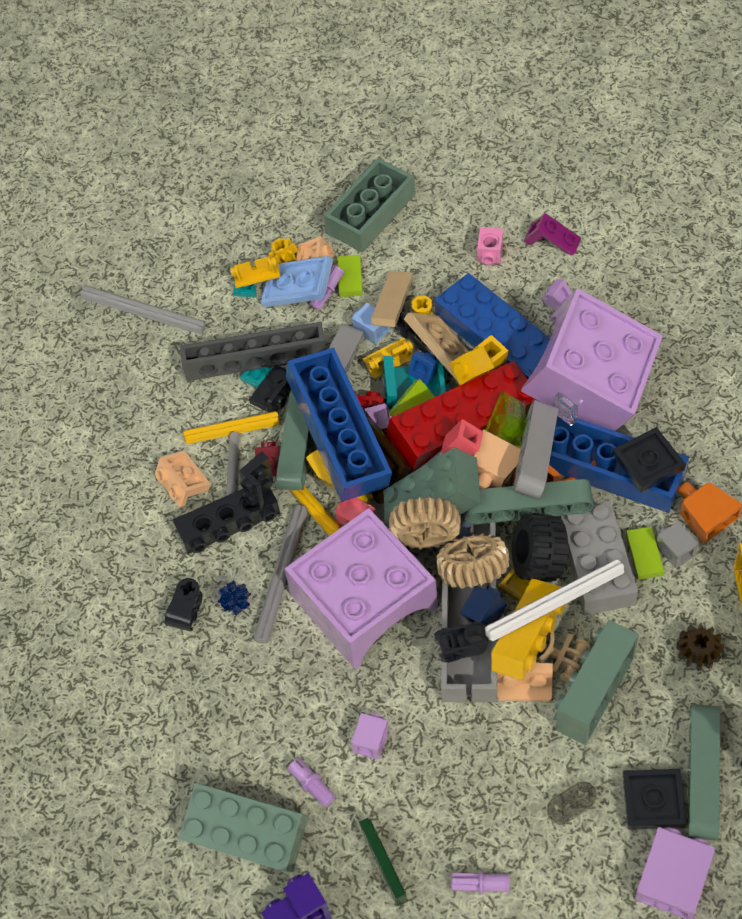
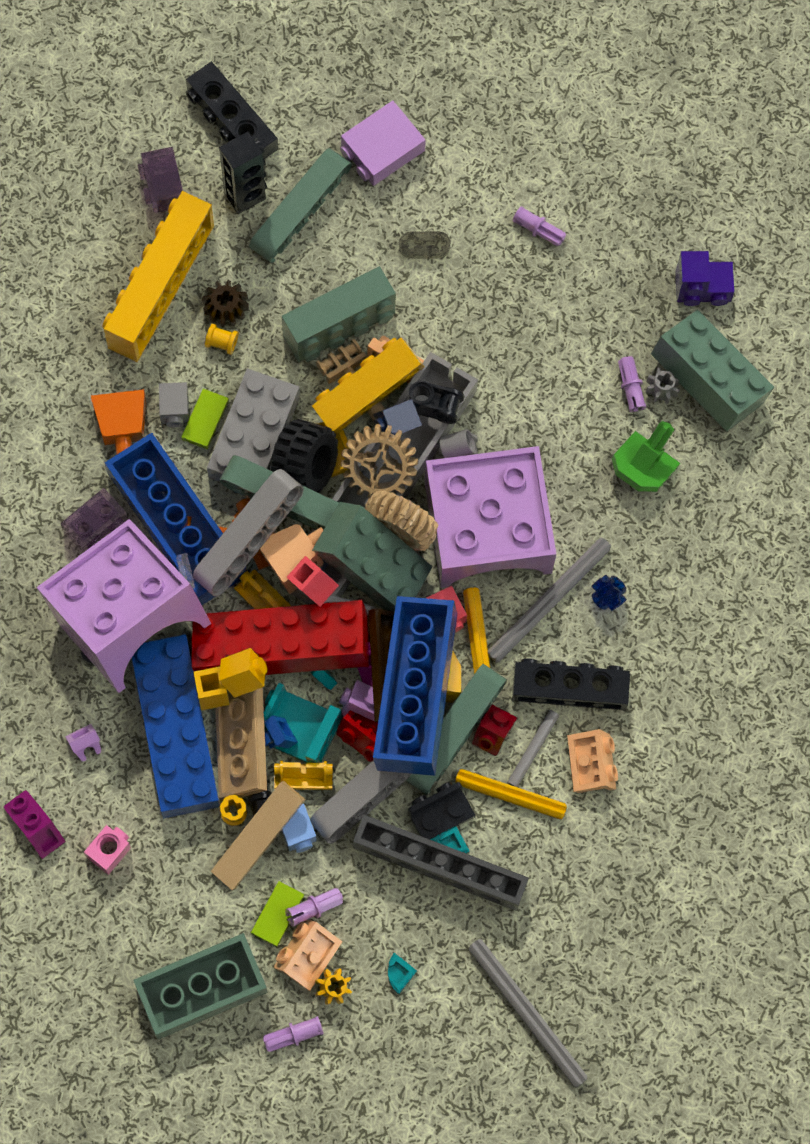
camera: 160 degrees left, 15 degrees up
black piece [165,578,203,632] -> none
yellow hinge [230,256,280,288] -> none
black bracket [239,451,273,510] -> none
light blue tile [261,256,333,307] -> none
lavender brick [351,713,389,760] -> none
dark green tile [359,818,407,907] -> none
lime tile [389,379,435,417] -> none
white axle [485,560,624,641] -> none
clear neon green slope [486,392,527,447] -> none
black plate [612,427,686,493] -> none
black plate [622,769,687,830] -> none
none -> clear purple brick [60,488,128,553]
none -> yellow bush [205,323,239,355]
none -> lavender axle [263,1016,324,1052]
none -> light grey piece [440,429,478,458]
none -> bright green piece [612,421,680,492]
none -> light grey gear [646,368,680,404]

